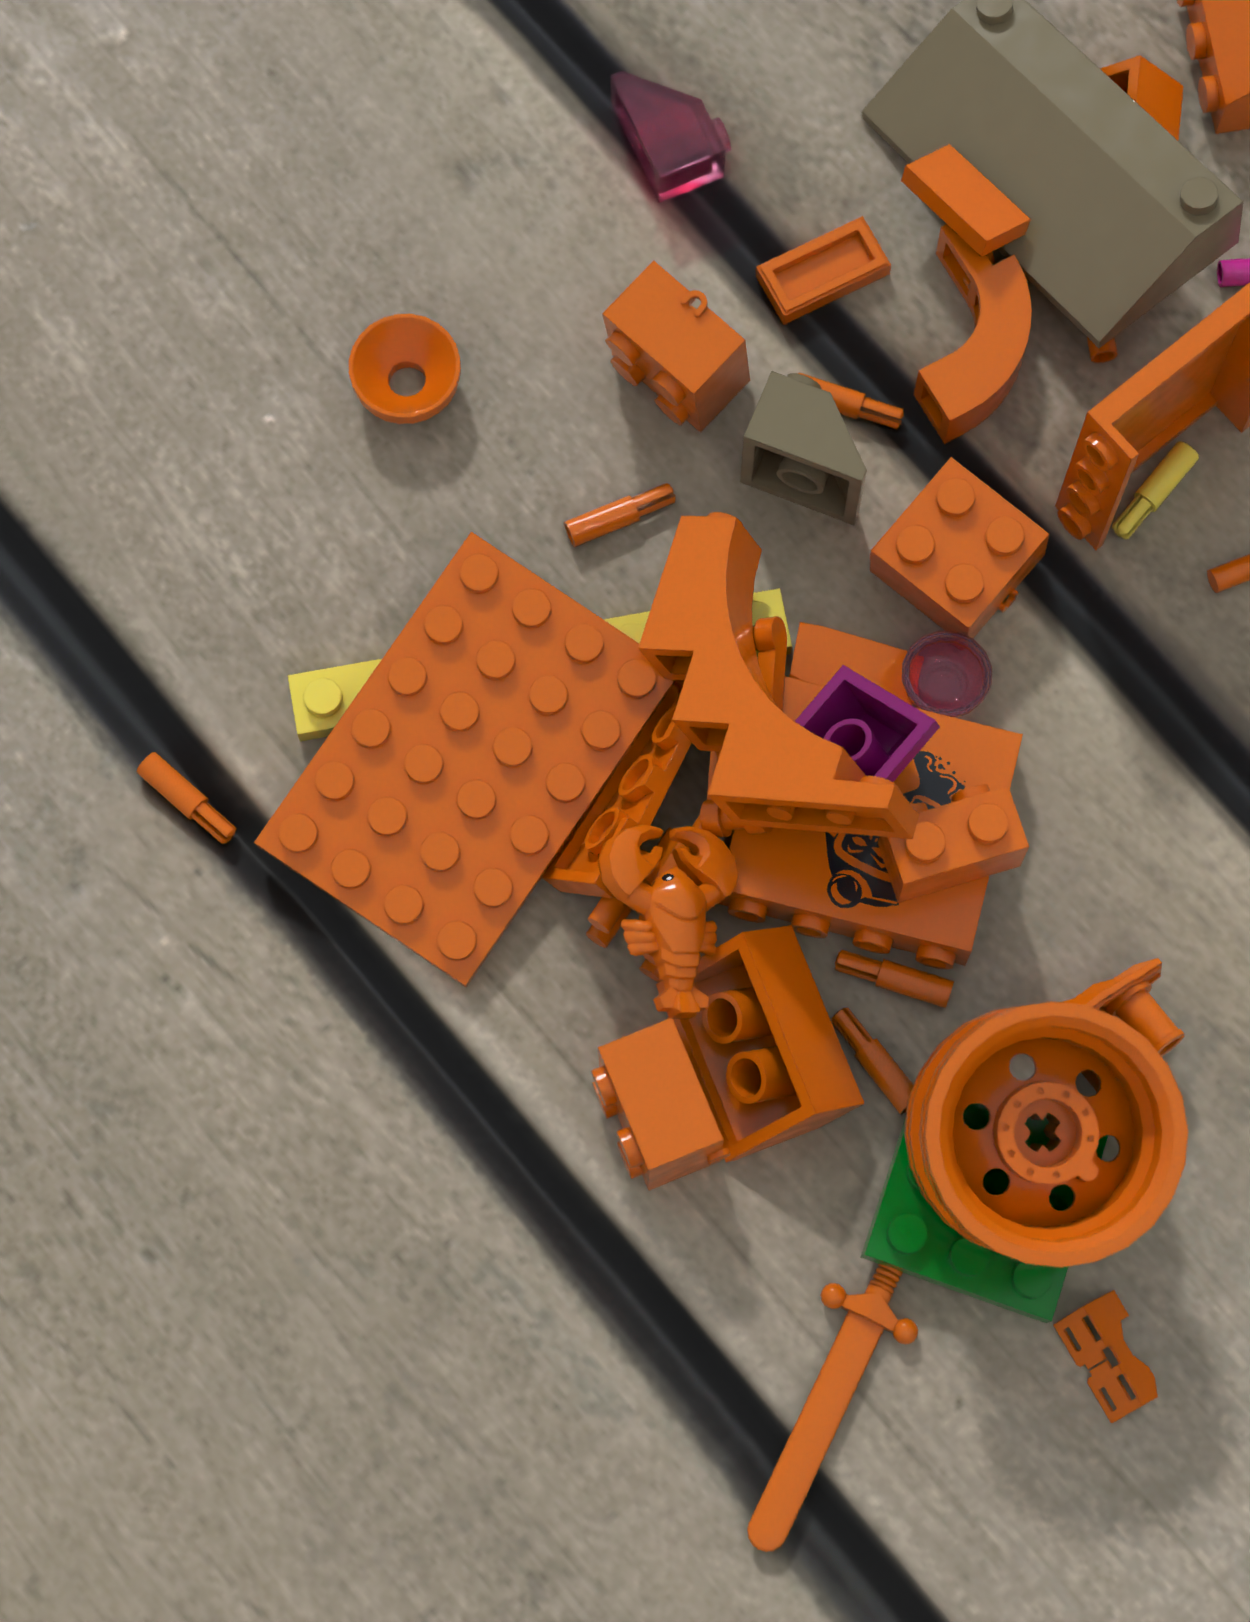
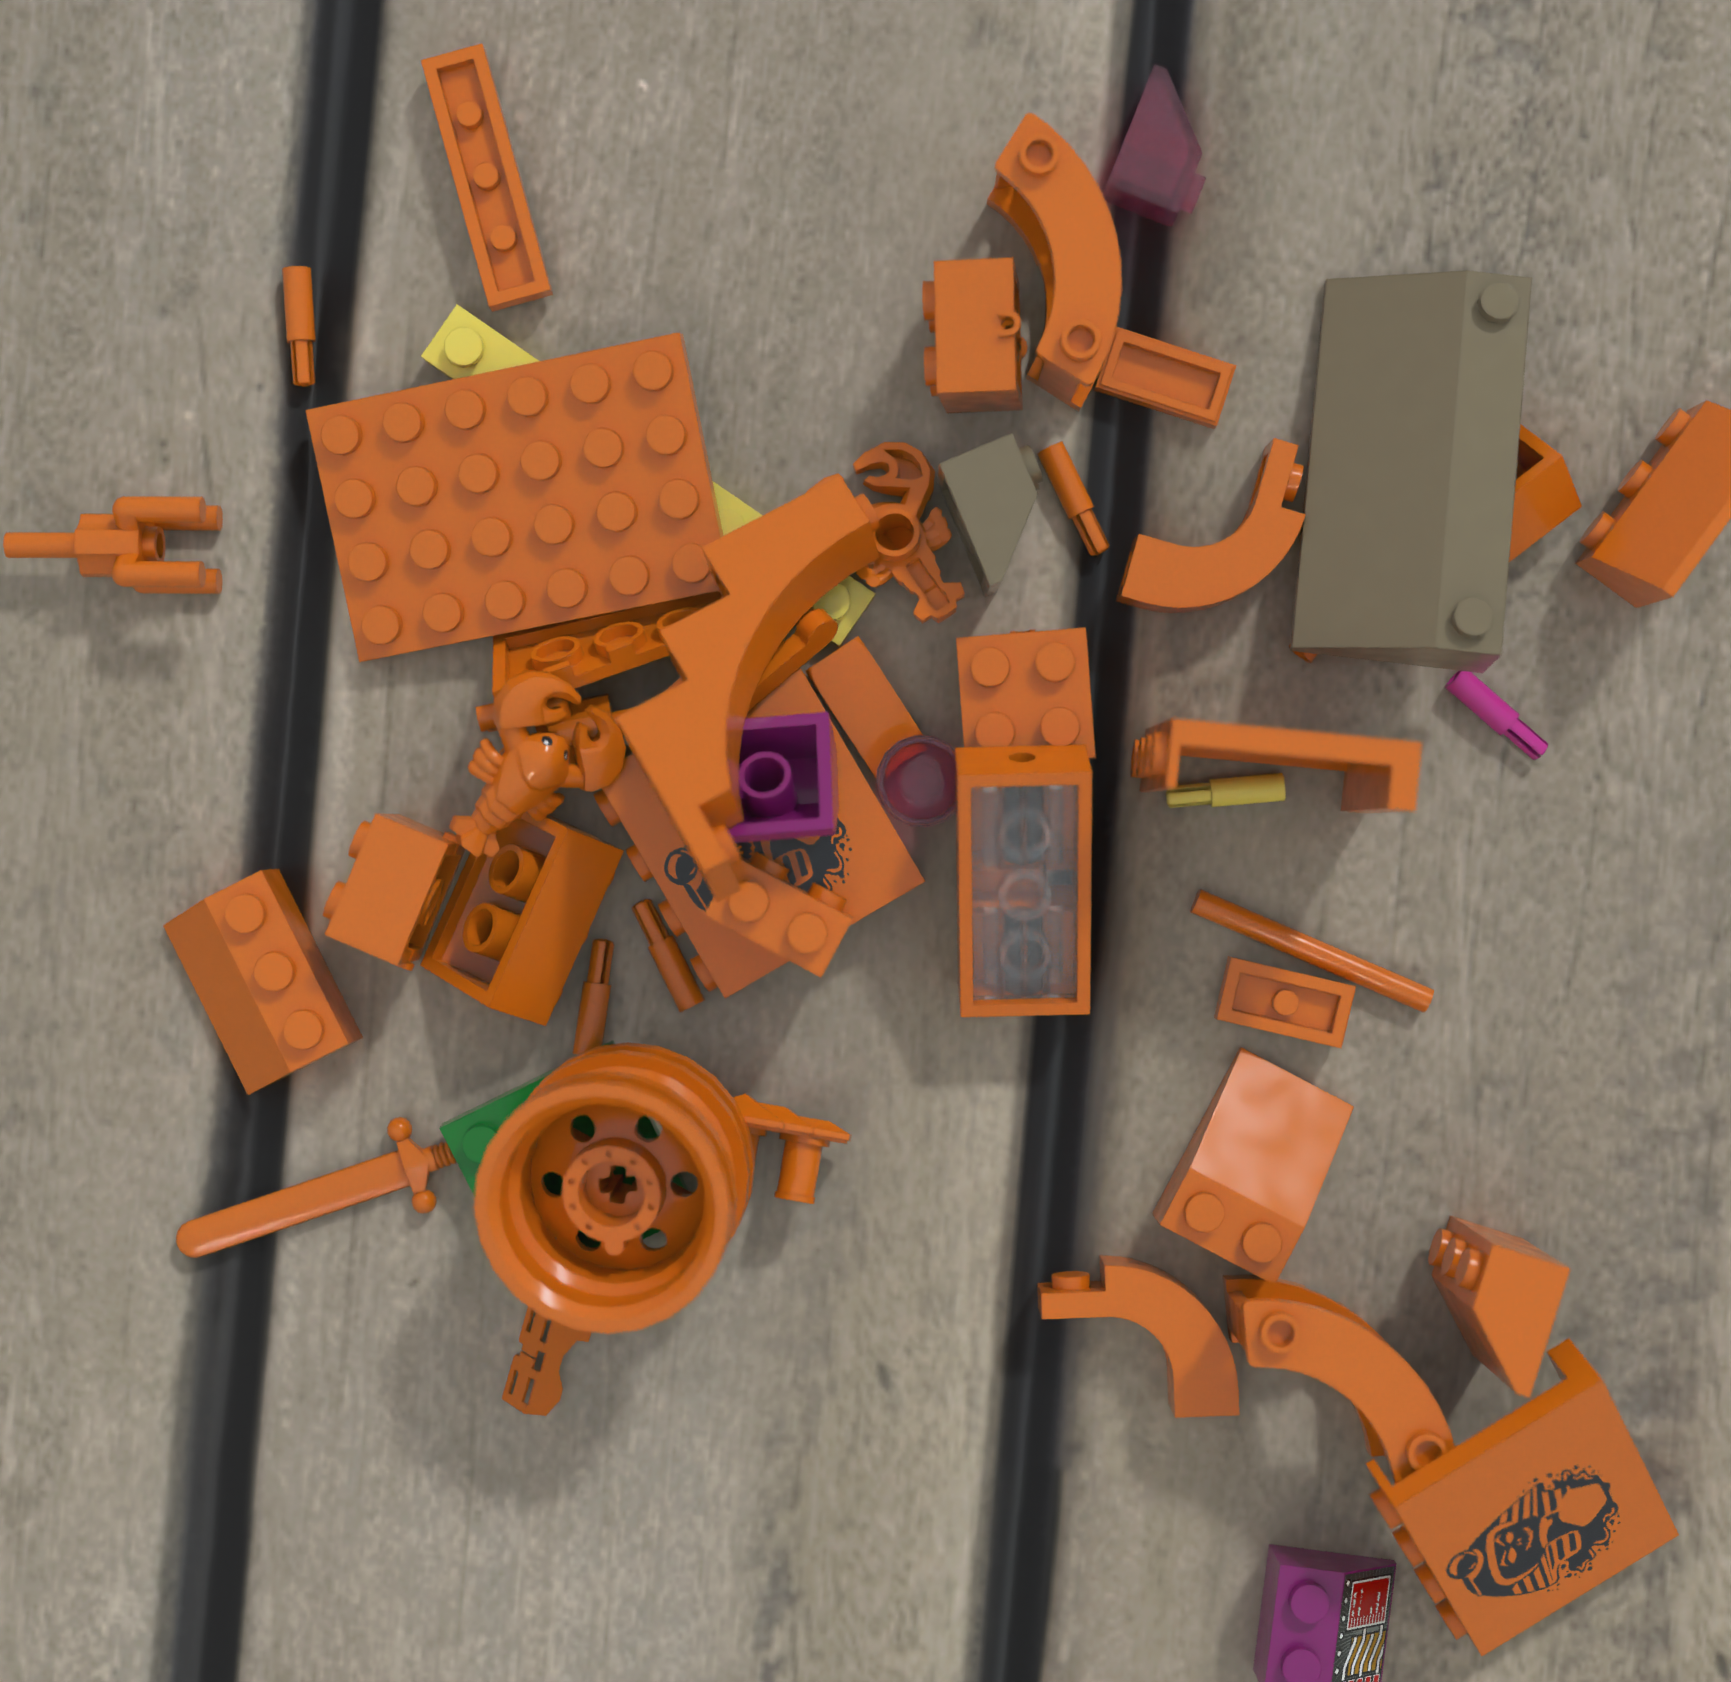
camera: 45 degrees right, 15 degrees up
orange piece [349,314,461,424] -> none
orange pin [564,483,676,547] -> none
orange tile [901,144,1031,257] -> none
none -> orange plant [3,496,223,594]
none -> orange slope [163,869,363,1095]
none -> orange plate [421,43,553,312]
none -> orange animal [806,442,965,624]
none -> clear brick [955,744,1092,1017]
none -> orange fence [987,113,1122,412]

